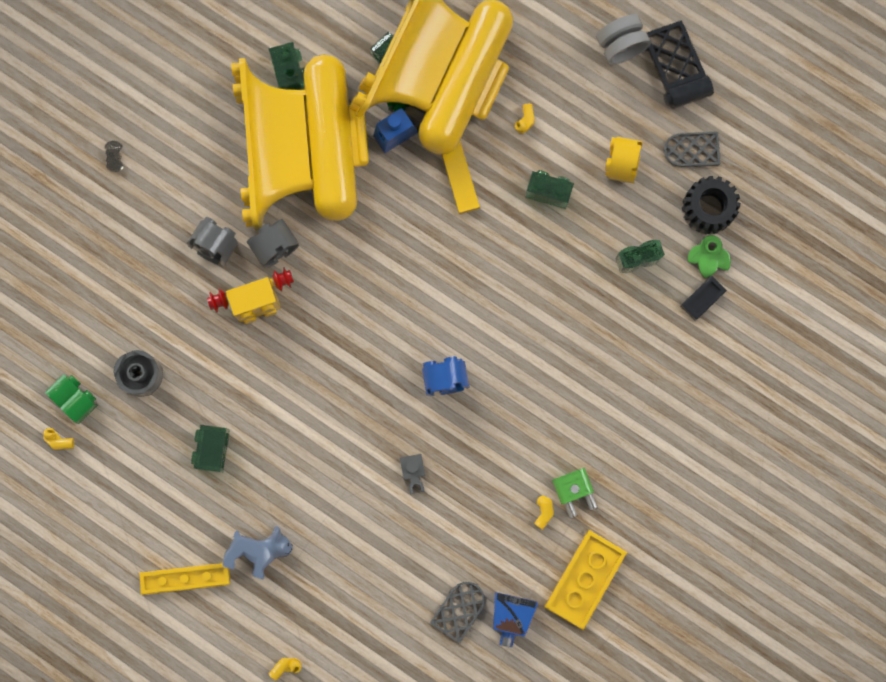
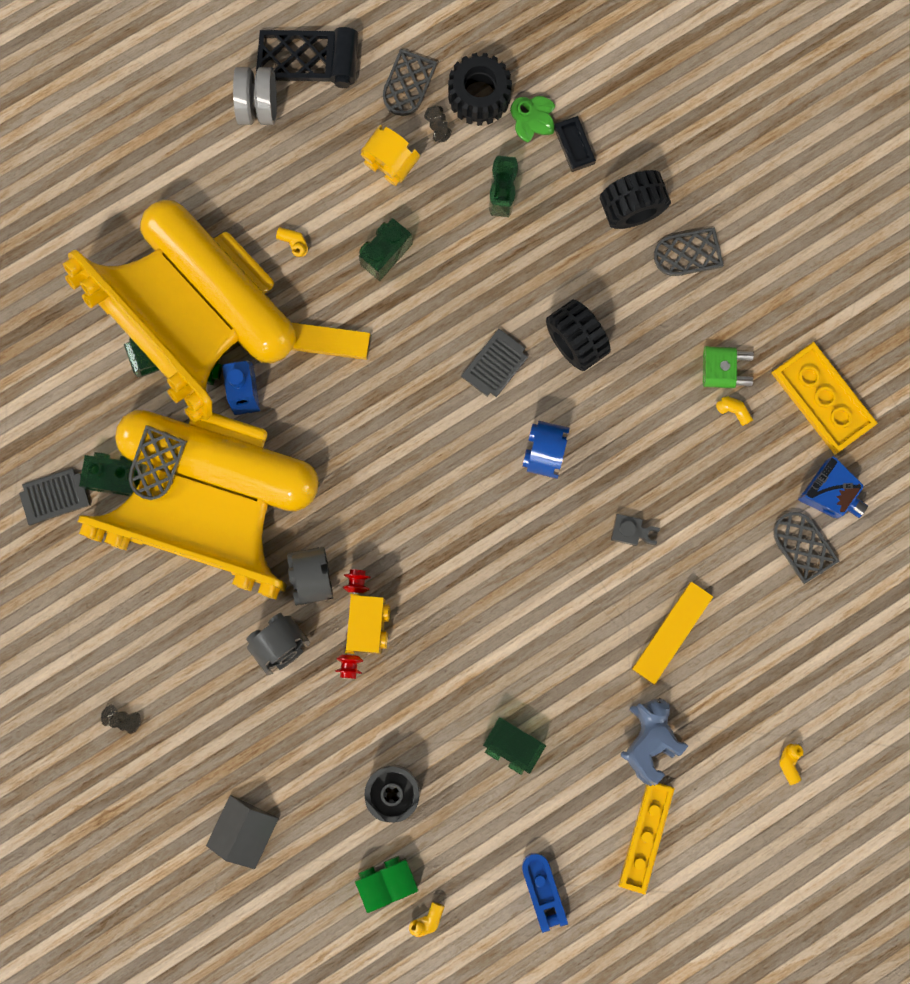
camera: 70 degrees left, 0 degrees up
none -> dark grey window [19,468,91,526]
none -> dark grey window [129,425,187,500]
none -> dark grey slope [206,795,279,869]
none -> clear smoke piece [424,105,452,143]
none -> dark grey window [461,329,528,397]
none -> blue plate [522,853,568,933]
none -> black tyre [546,299,611,371]
none -> black tyre [600,170,671,229]
none -> yellow tile [632,582,713,685]
none -> dark grey window [654,227,724,276]

